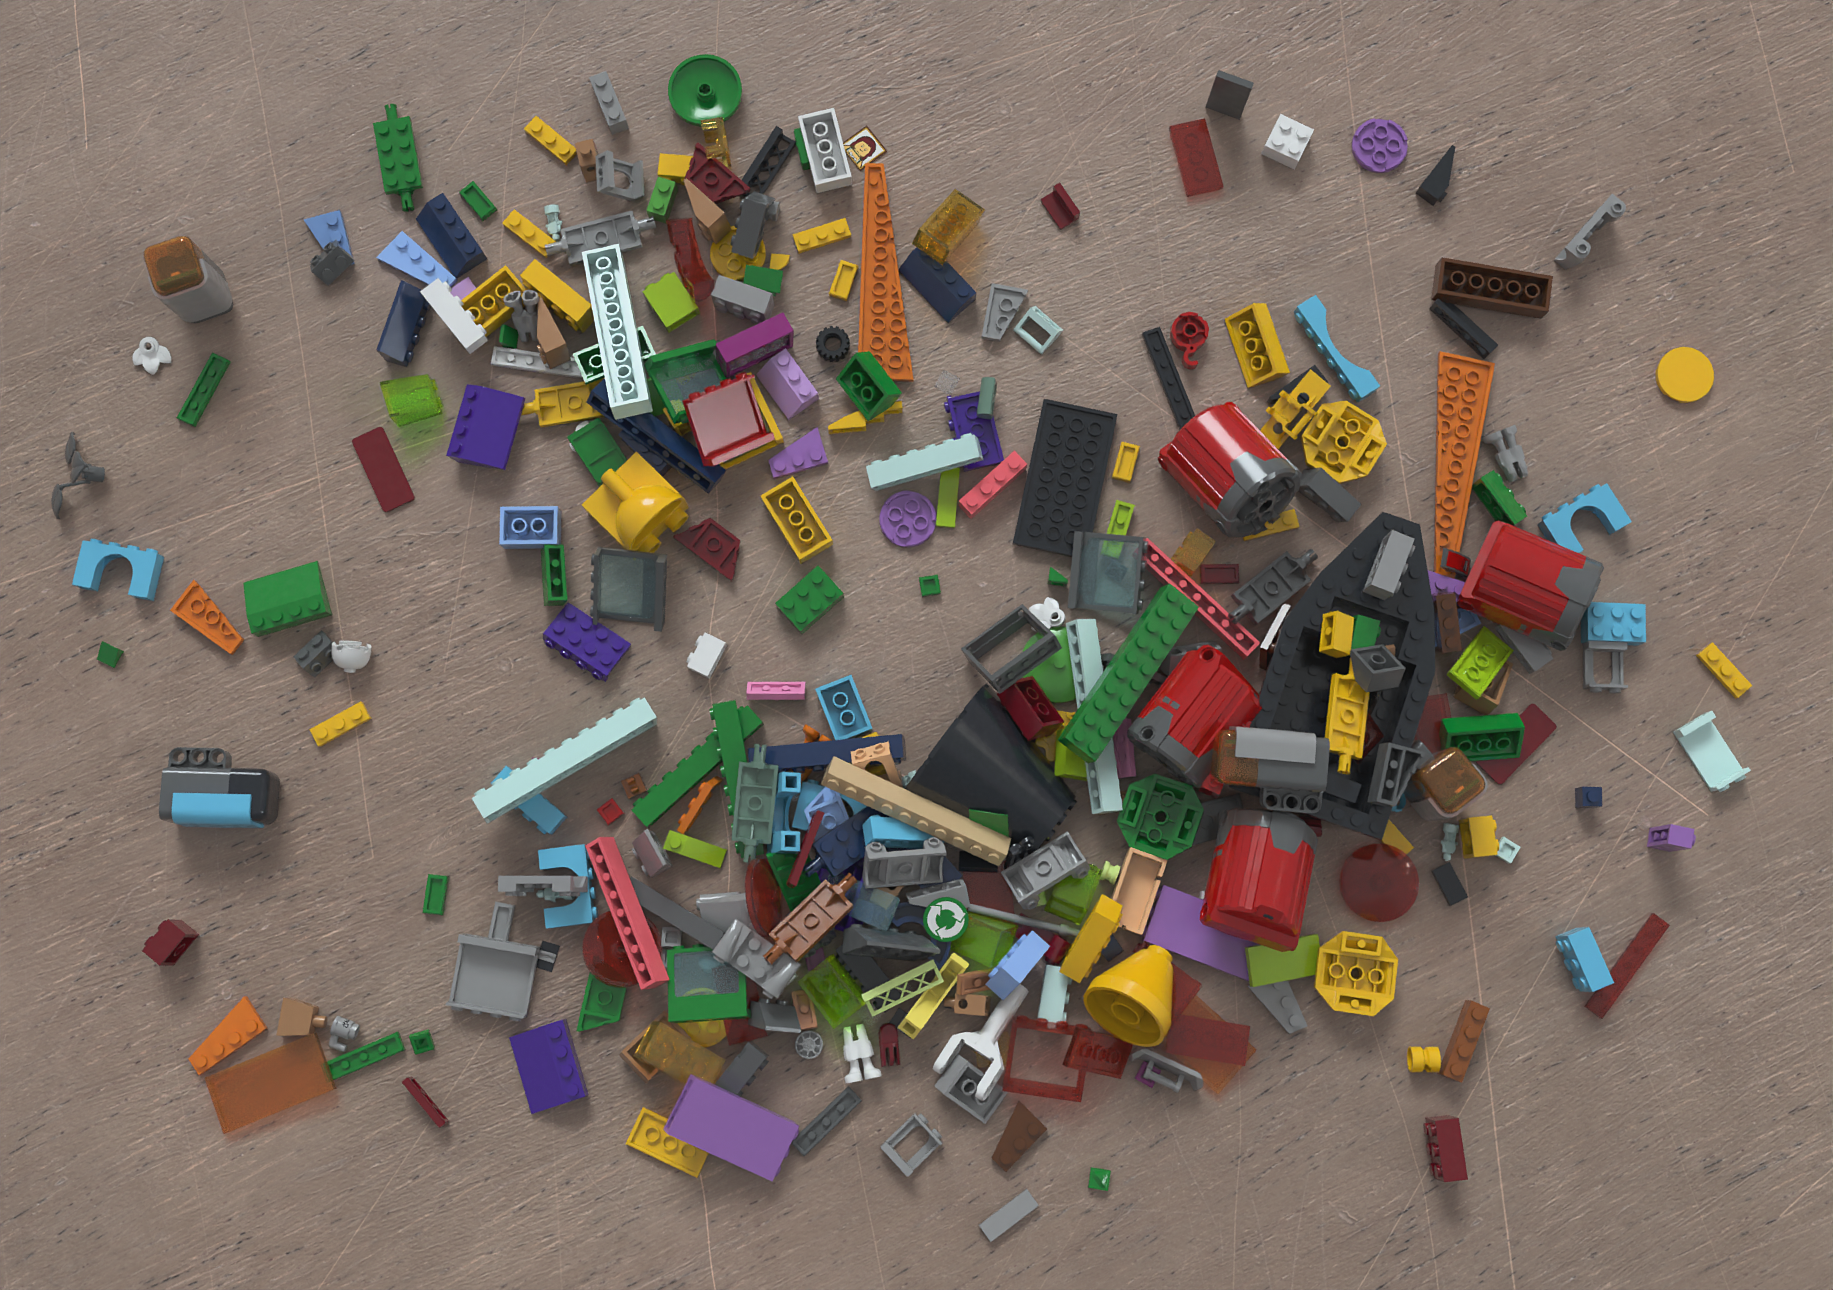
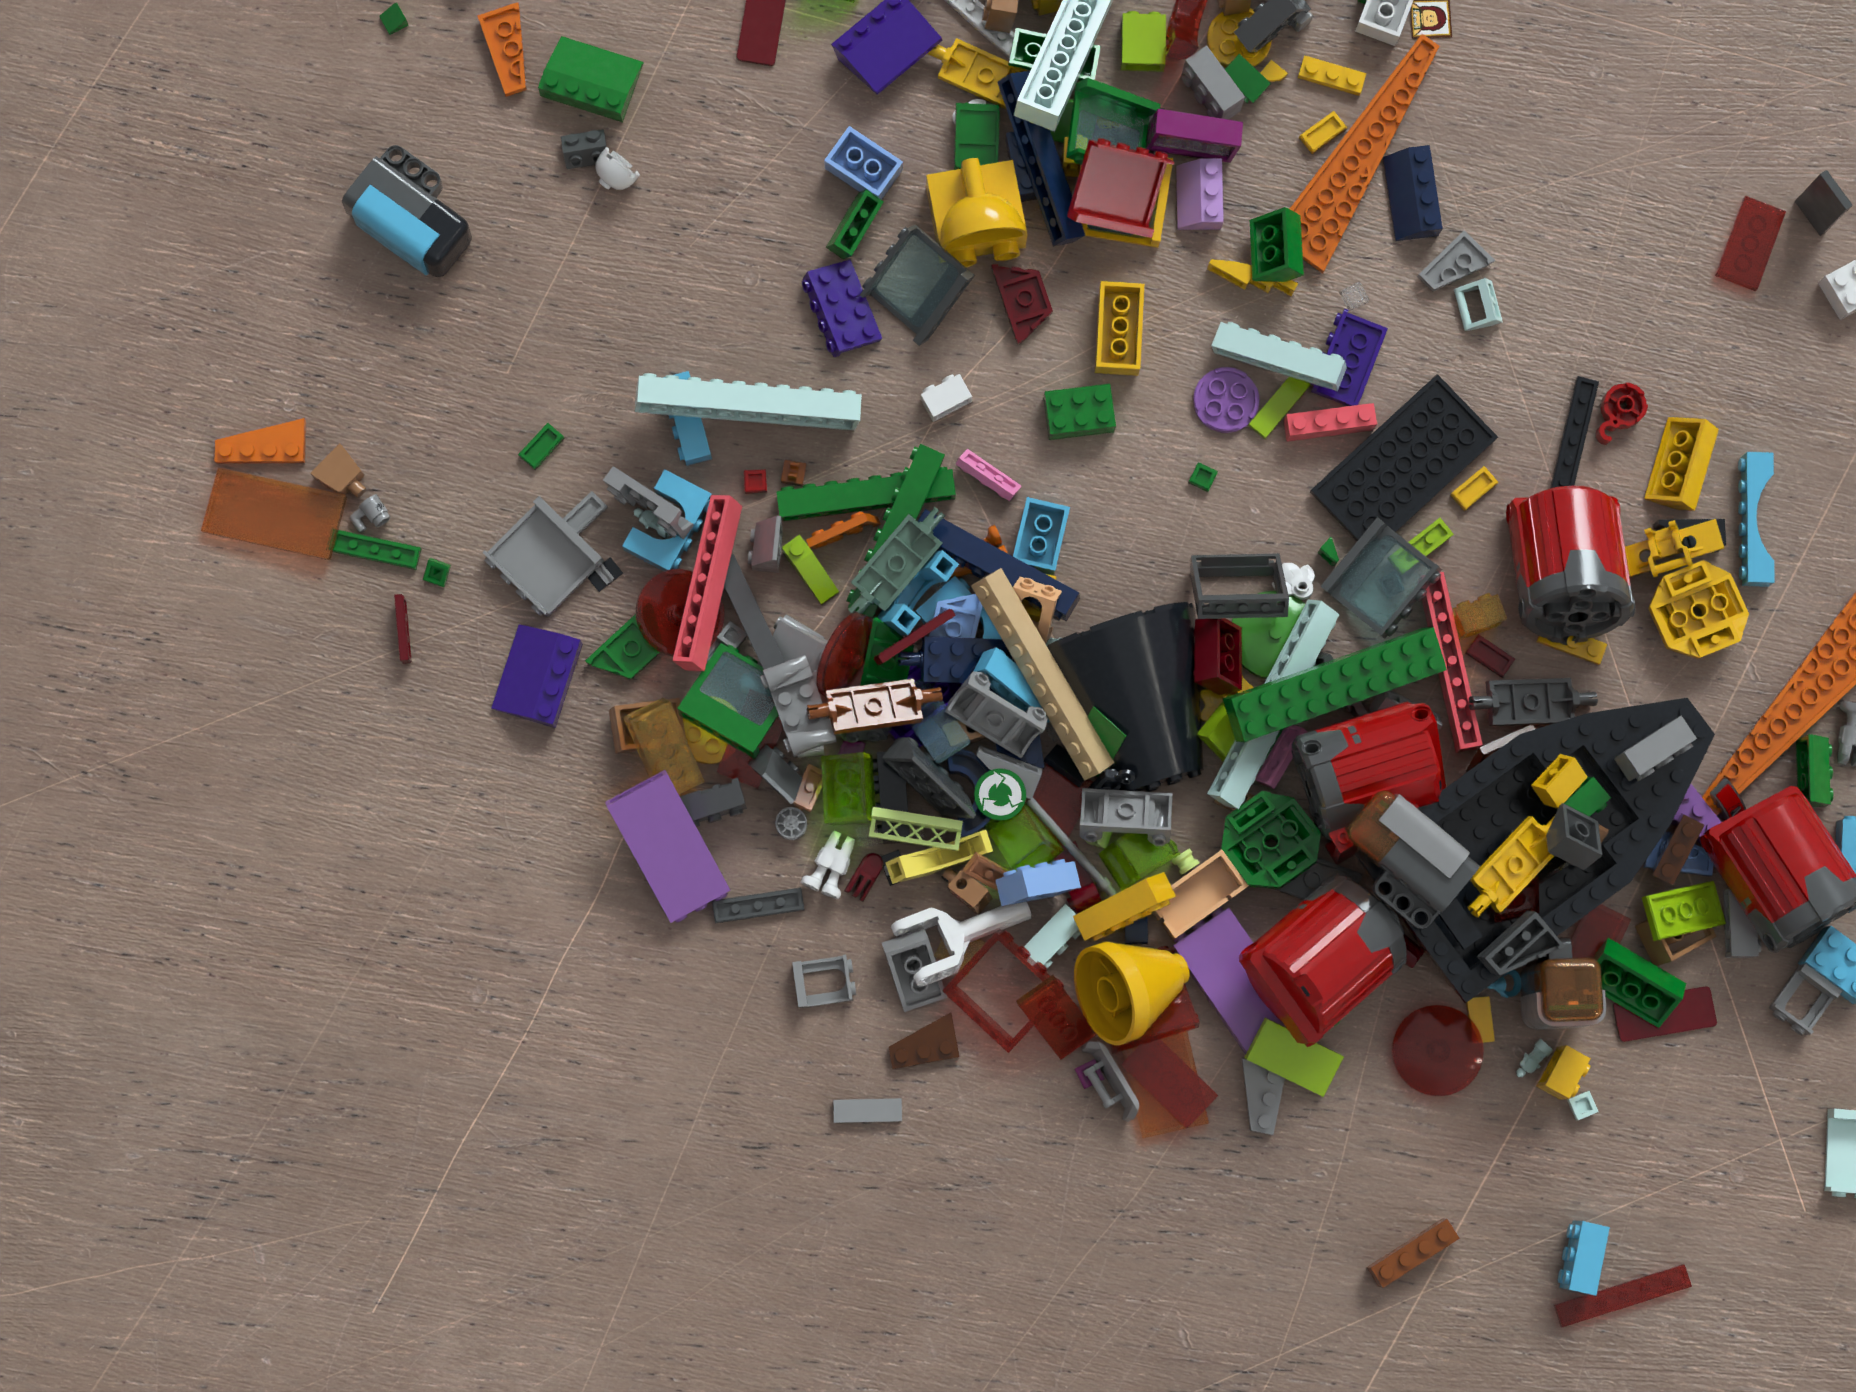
camera: 30 degrees right, 0 degrees up
dark red brick [142,919,199,966] -> none
yellow plate [309,701,372,747] -> none
yellow tile [626,1107,709,1178] -> none
medium lavender wing [768,427,828,479] -> none
black tyre [816,326,850,362] -> none
clear yellow brick [912,189,985,265] -> none
sand green brick [977,377,997,419] -> none
dark red panel [1041,183,1080,230] -> none
green tile [1088,1167,1111,1191] -> none
dark grey wedge [1298,468,1361,523] -> none
yellow piece [1314,931,1398,1016] -> none
yellow wheel [1407,1046,1441,1073] -> none
dark red brick [1423,1115,1468,1182] -> none
black tile [1431,862,1468,906] -> none
dark blue brick [1575,787,1602,808] -> none
medium lavender brick [1647,824,1696,852] -> none

